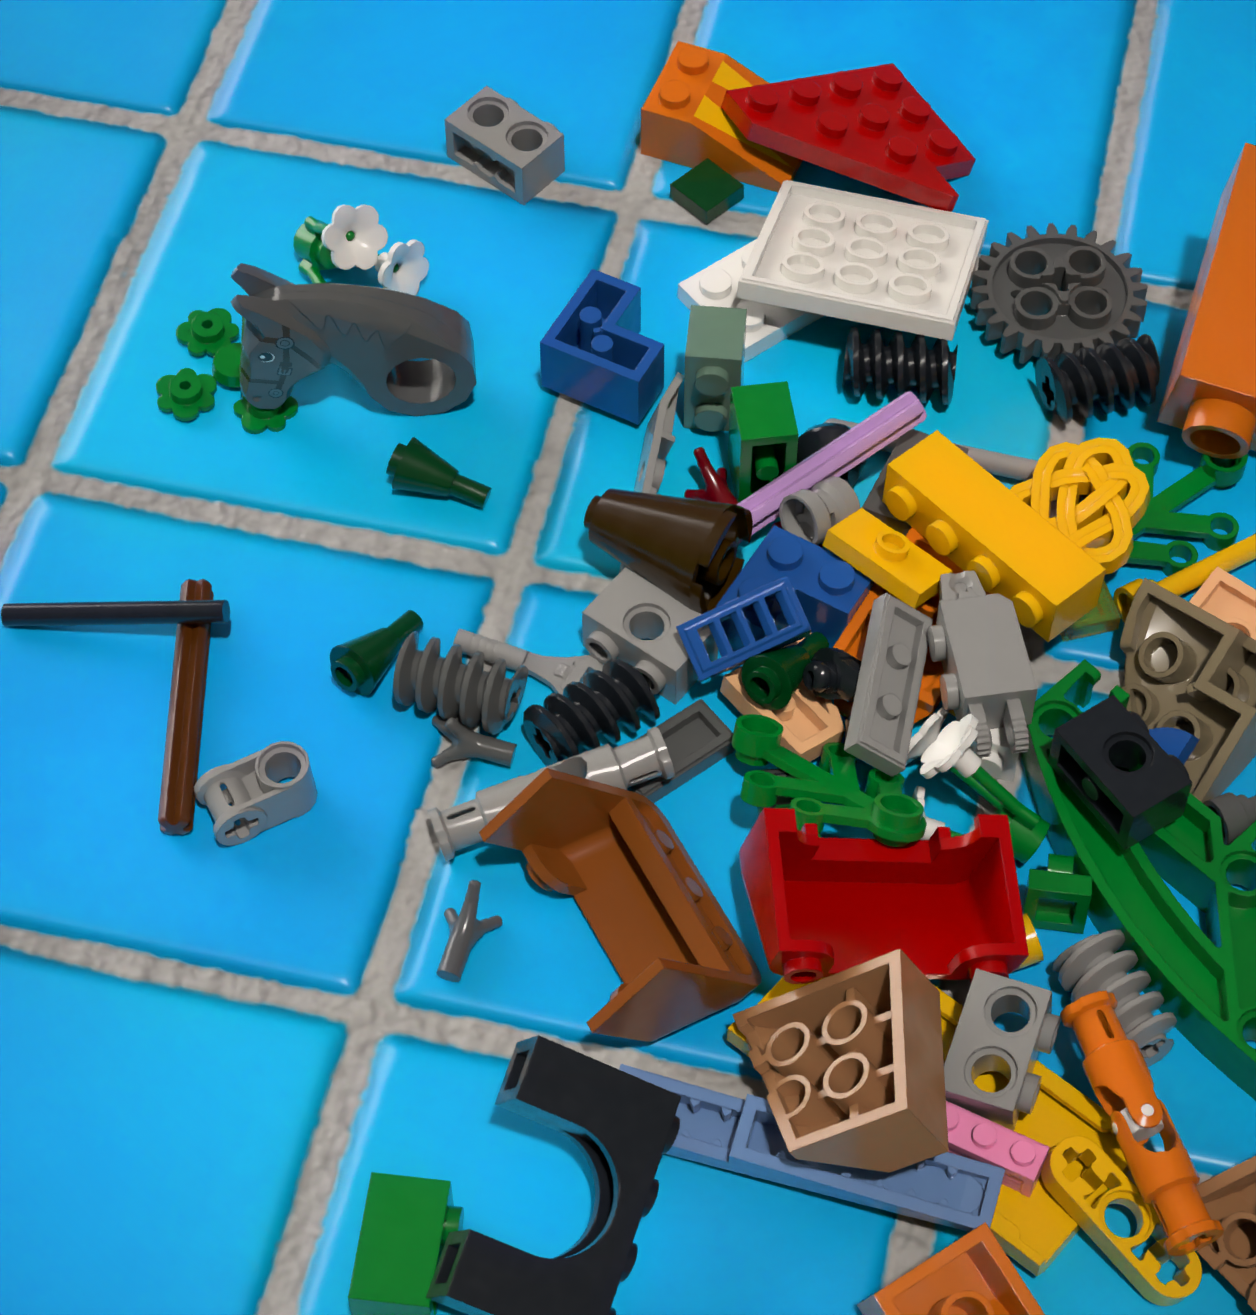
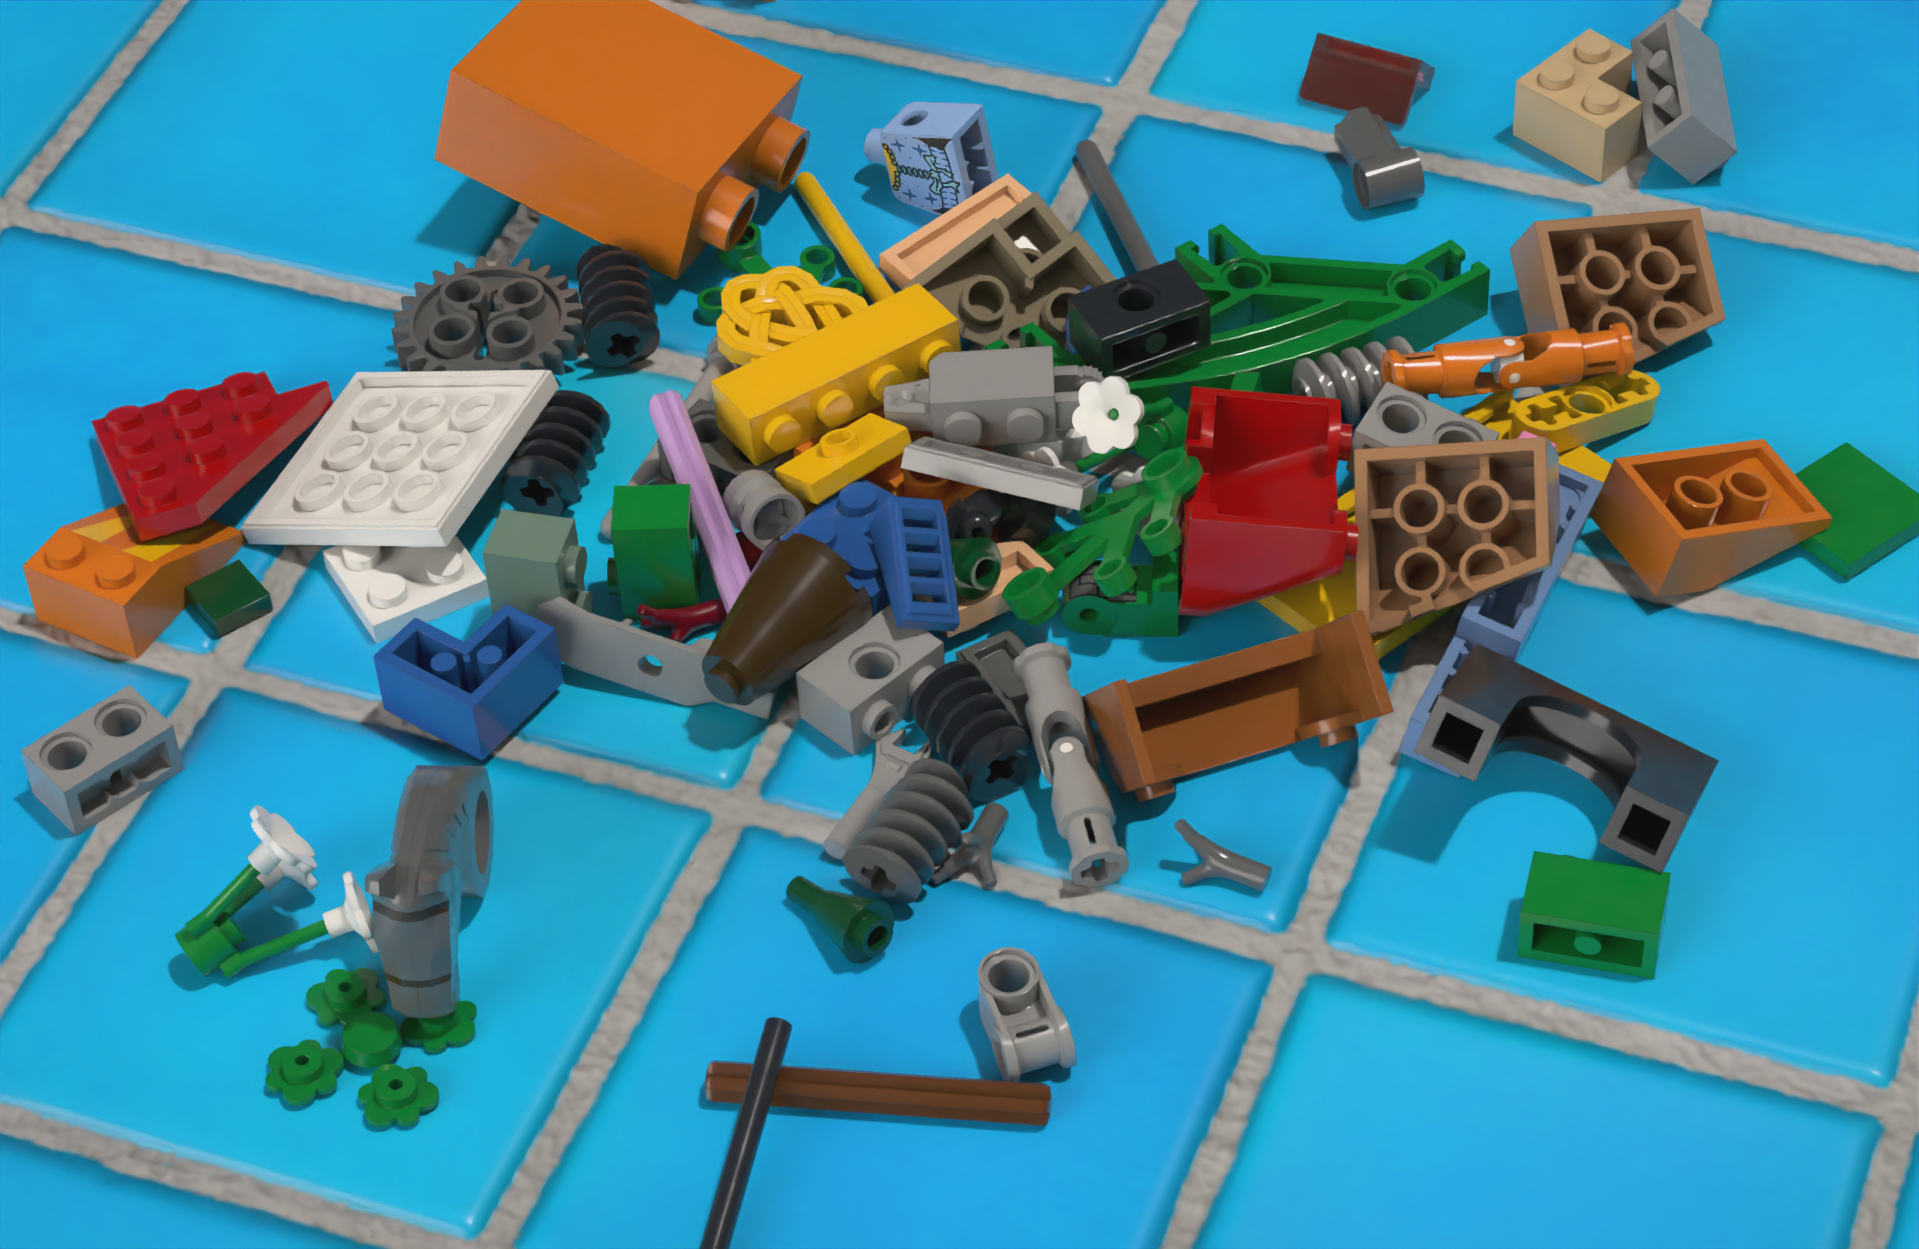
camera: 80 degrees left, 10 degrees down
dark green cone [386,437,492,508] -> none

